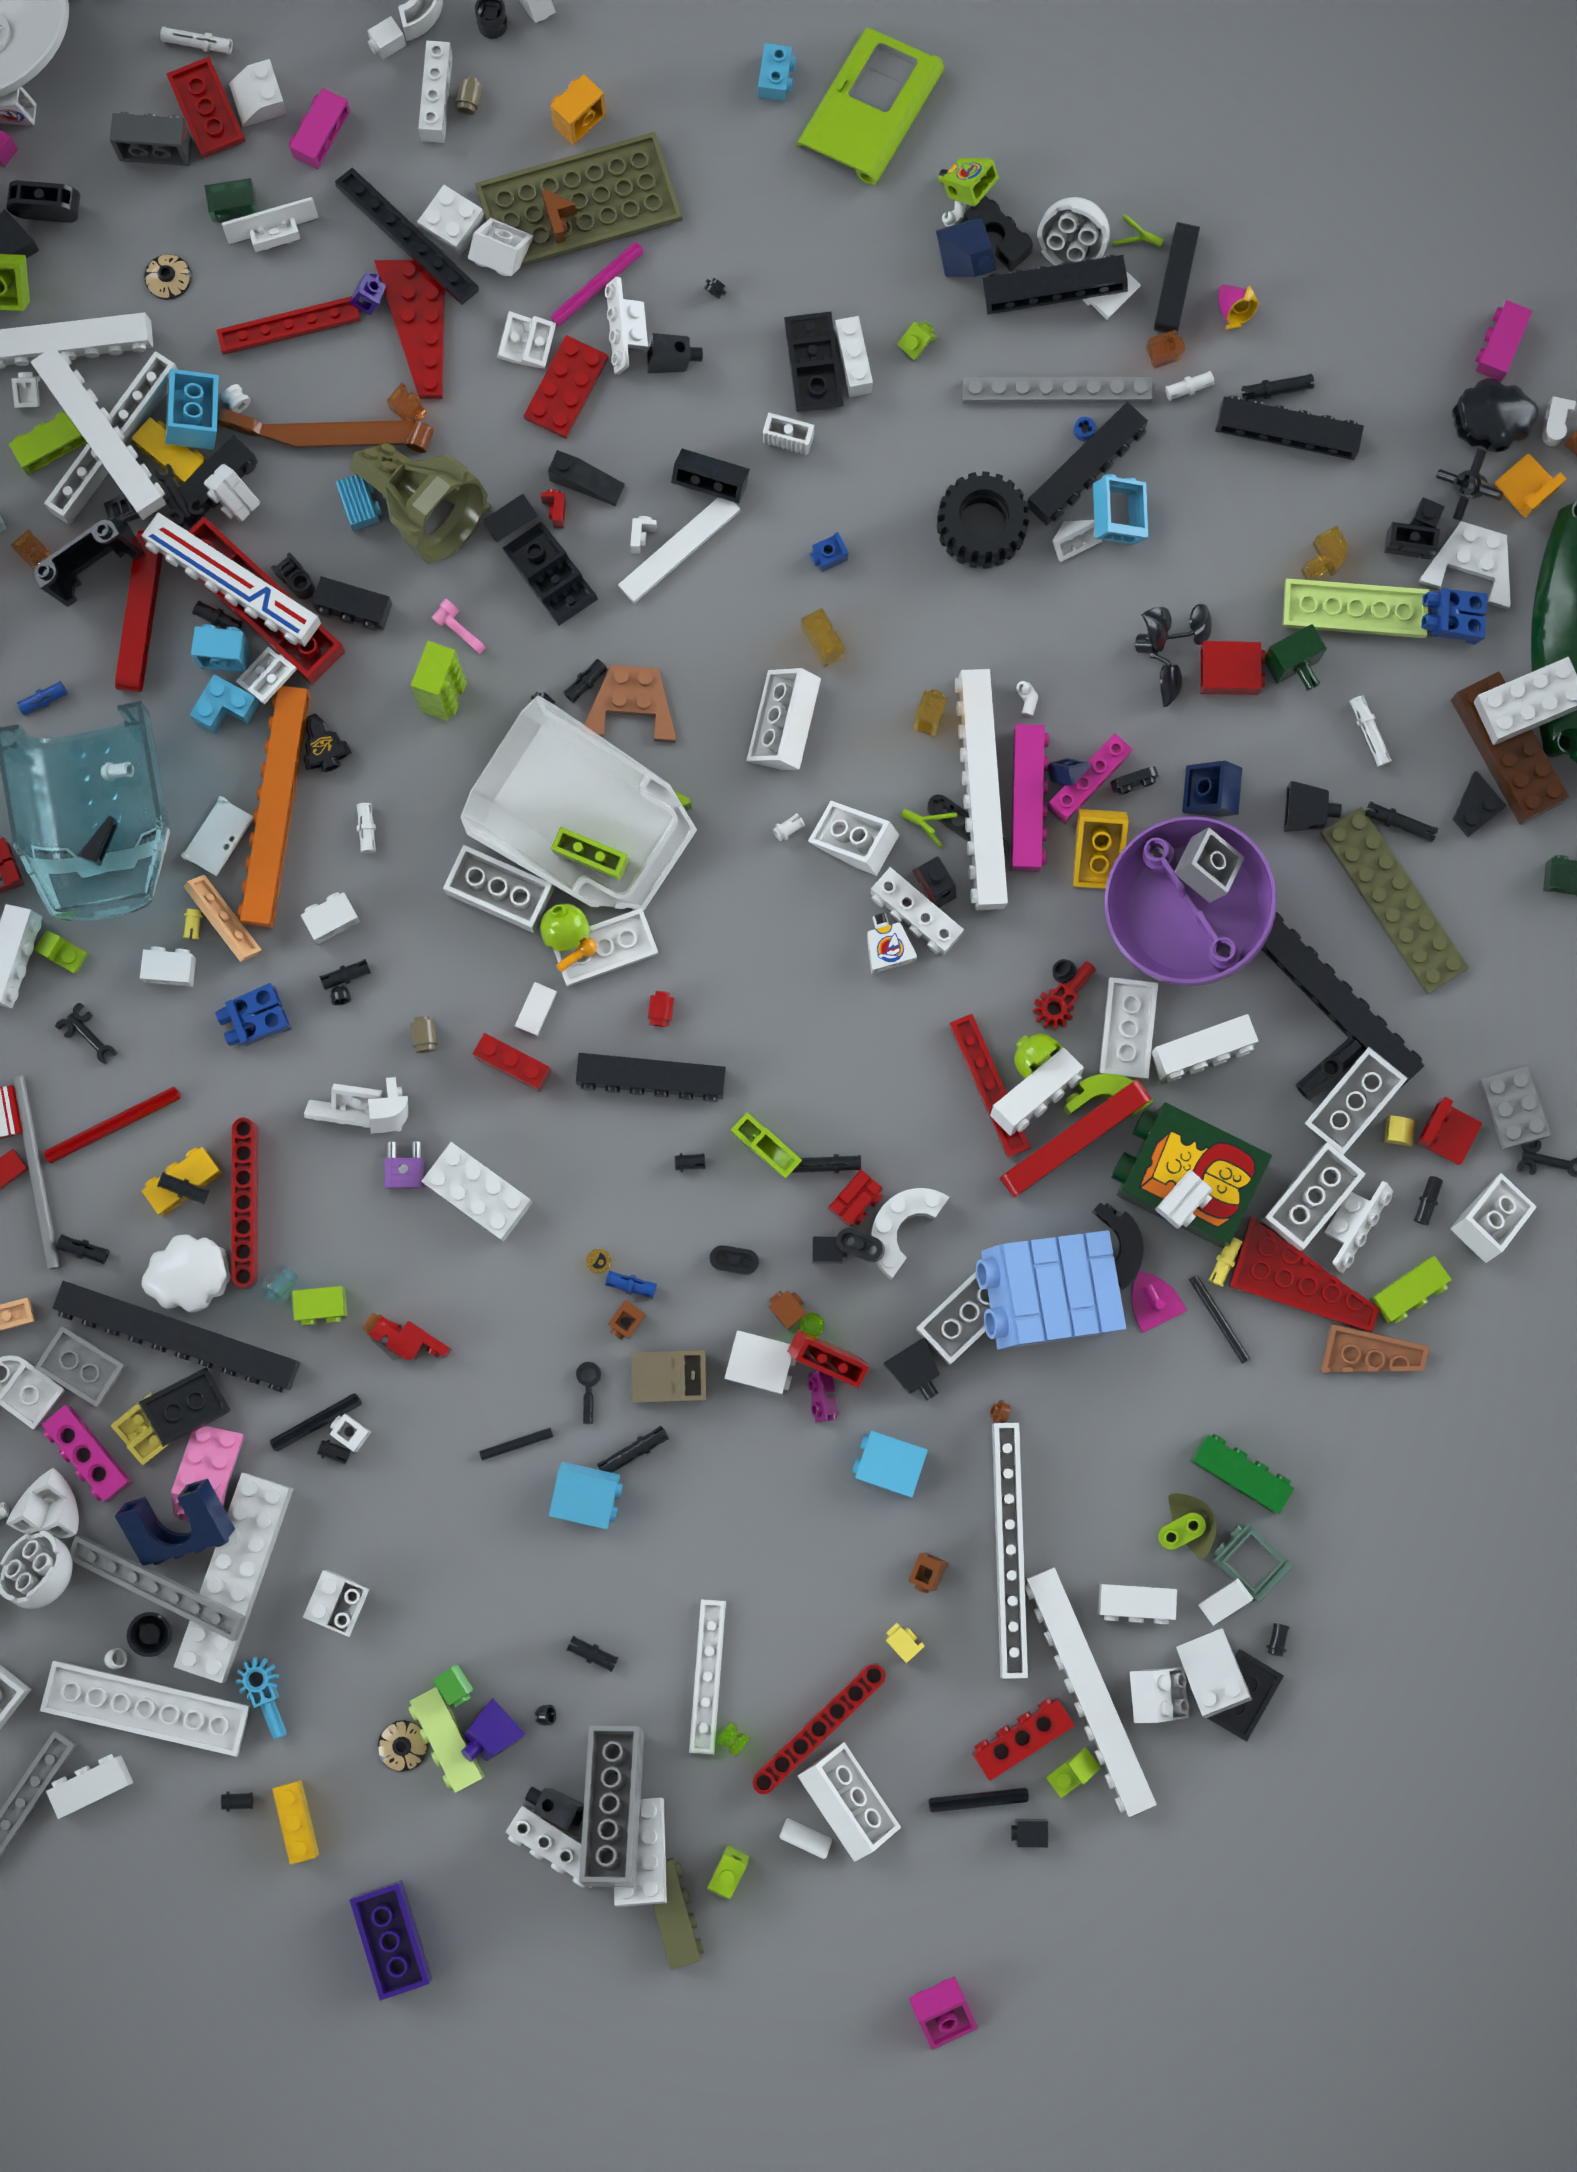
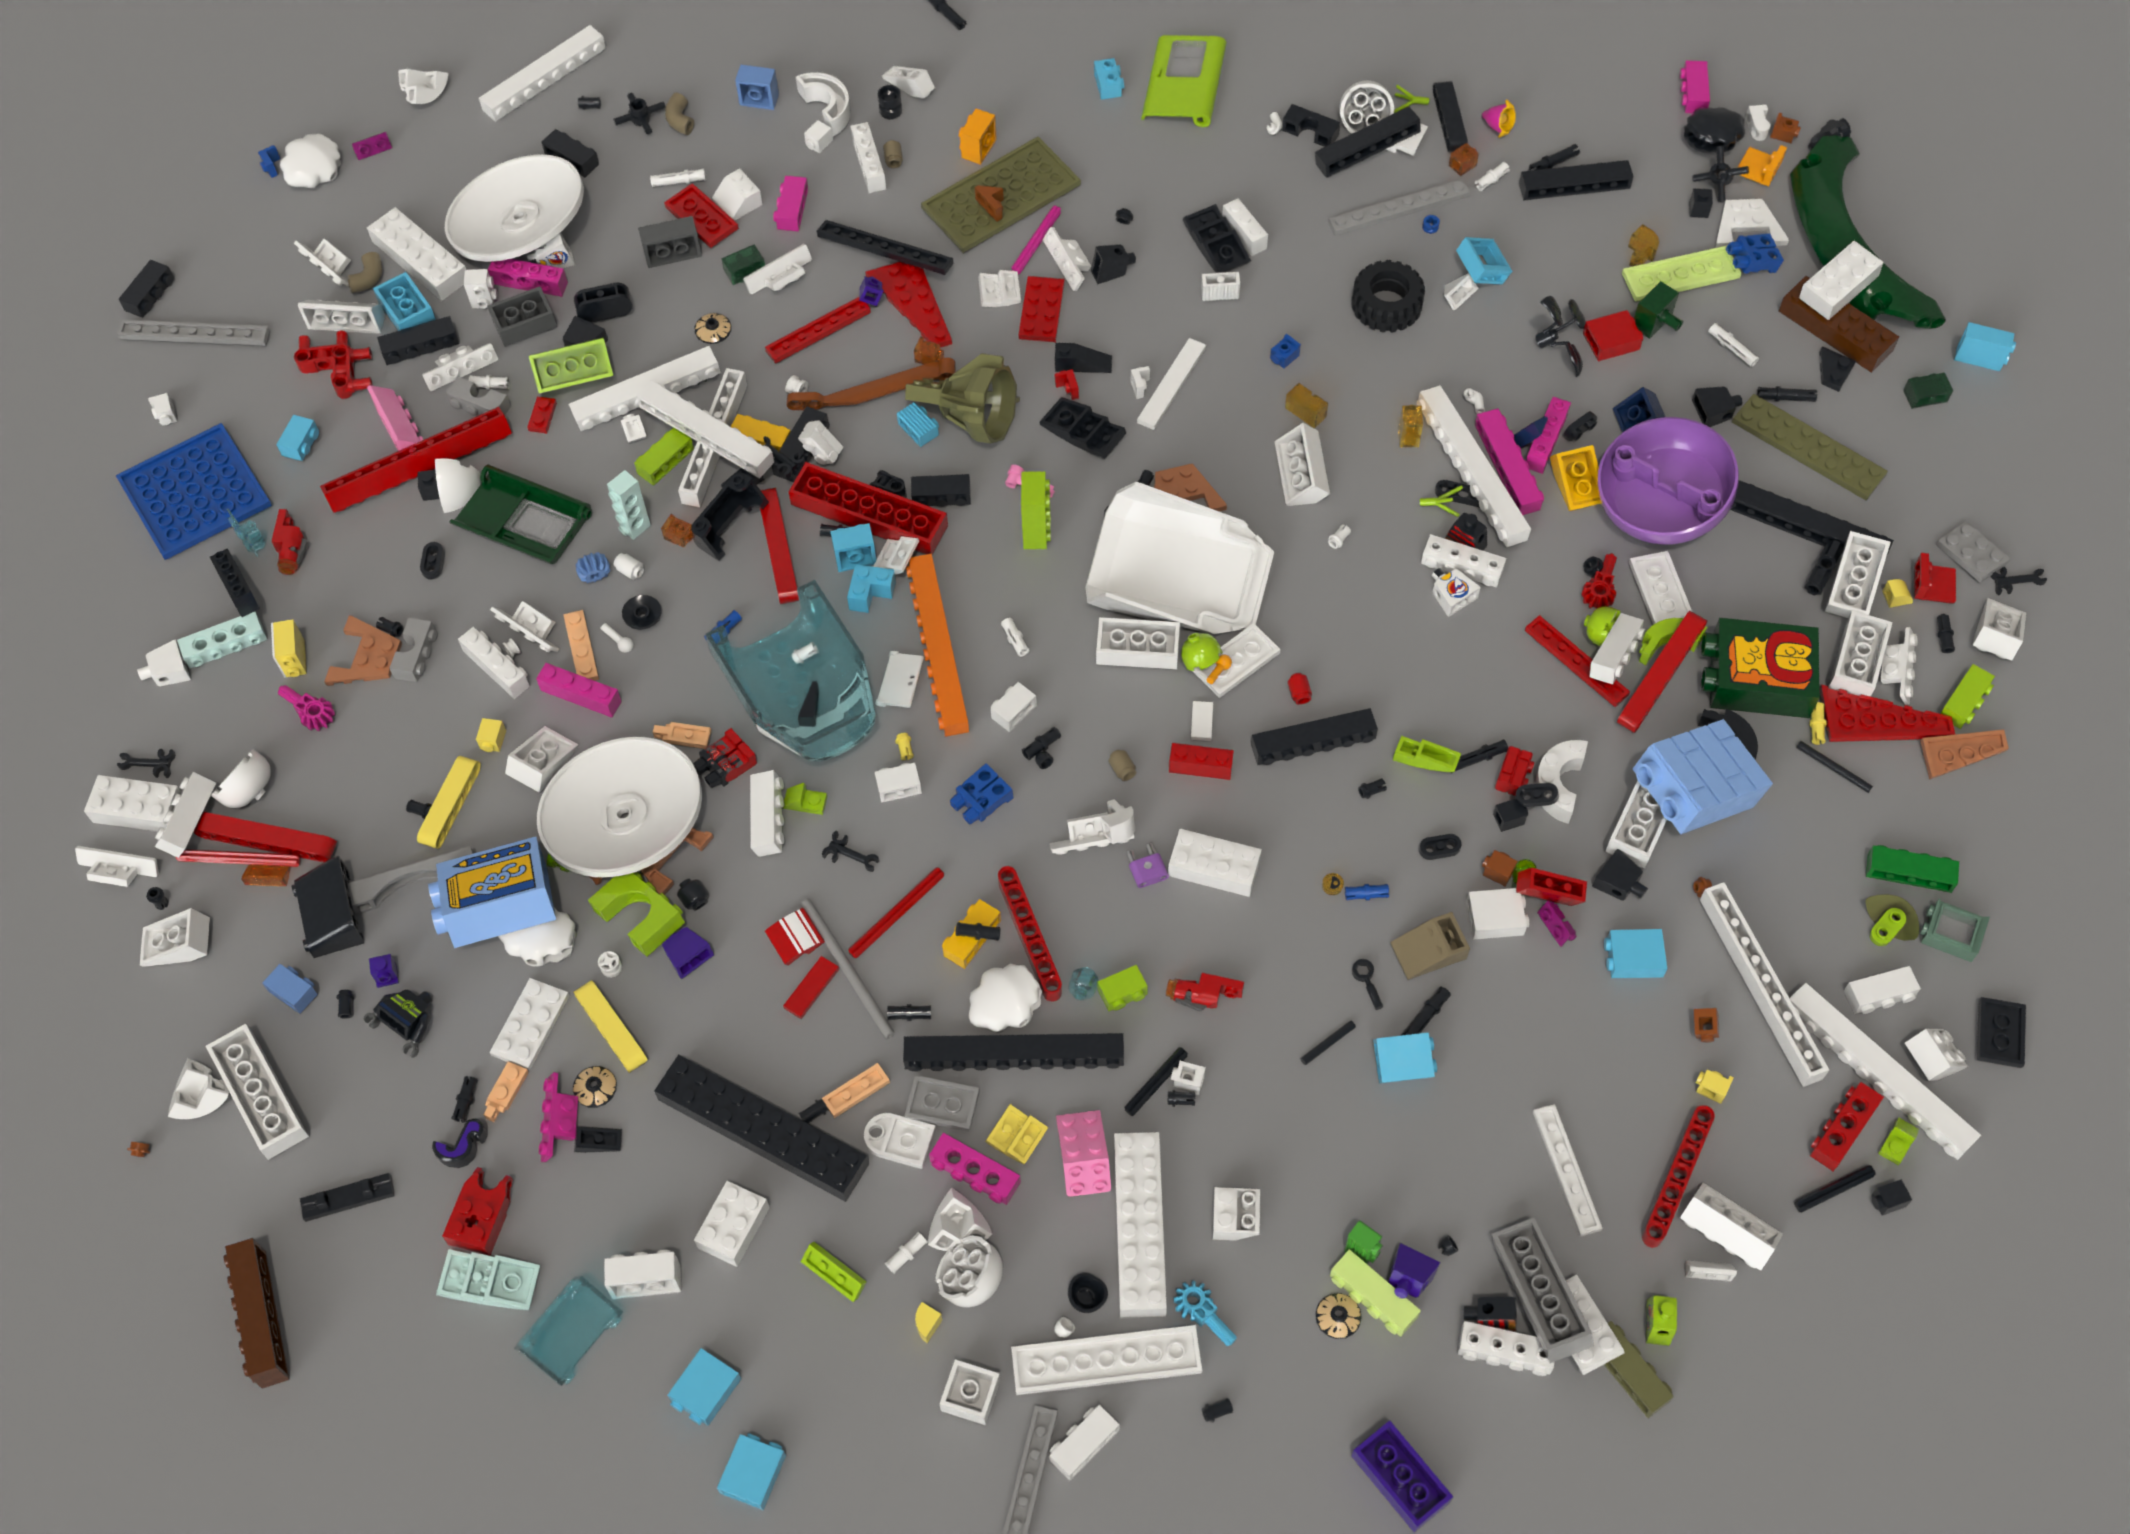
camera: 15 degrees left, 20 degrees down
light grey plate [70,1535,246,1641] -> none
dark blue arch [115,1478,235,1566] -> none
black plate [139,1367,230,1447] -> none
white brick [141,512,321,647] -> none
medium azure brick [165,369,219,450] -> none
light nougat plate [183,874,262,962] -> none
yellow brick [272,1779,319,1865] -> none
black rock [303,714,352,772] -> none
white brick [417,185,485,258] -> none
white slope [468,218,534,276] -> none
black hinge [483,494,538,542] -> none
lime brick [551,827,630,882] -> none
black pin [566,1635,619,1672] -> none
dark orange brick [608,1300,646,1340] -> none
black brick [671,448,750,504] -> none
clear neon green wheel [716,1722,751,1757] -> none
white slope [808,801,899,876] -> none
lime bracket [897,321,938,360] -> none
dark pink slope [909,1976,978,2050] -> none
dark blue slope [936,217,997,277] -> none
lime torso [938,158,999,207] -> none
black brick [1027,401,1148,526] -> none
dark pink shield [1131,1271,1186,1333] -> none
white brick [1151,1014,1258,1083] -> none
white brick [1155,1170,1213,1229] -> none
light grey brick [1174,828,1245,903] -> none
white slope [1176,1628,1252,1719] -> none
white tile [1198,1578,1253,1626] -> none
black pin [1266,1623,1290,1657] -> none
black brick [1384,522,1440,560] -> none

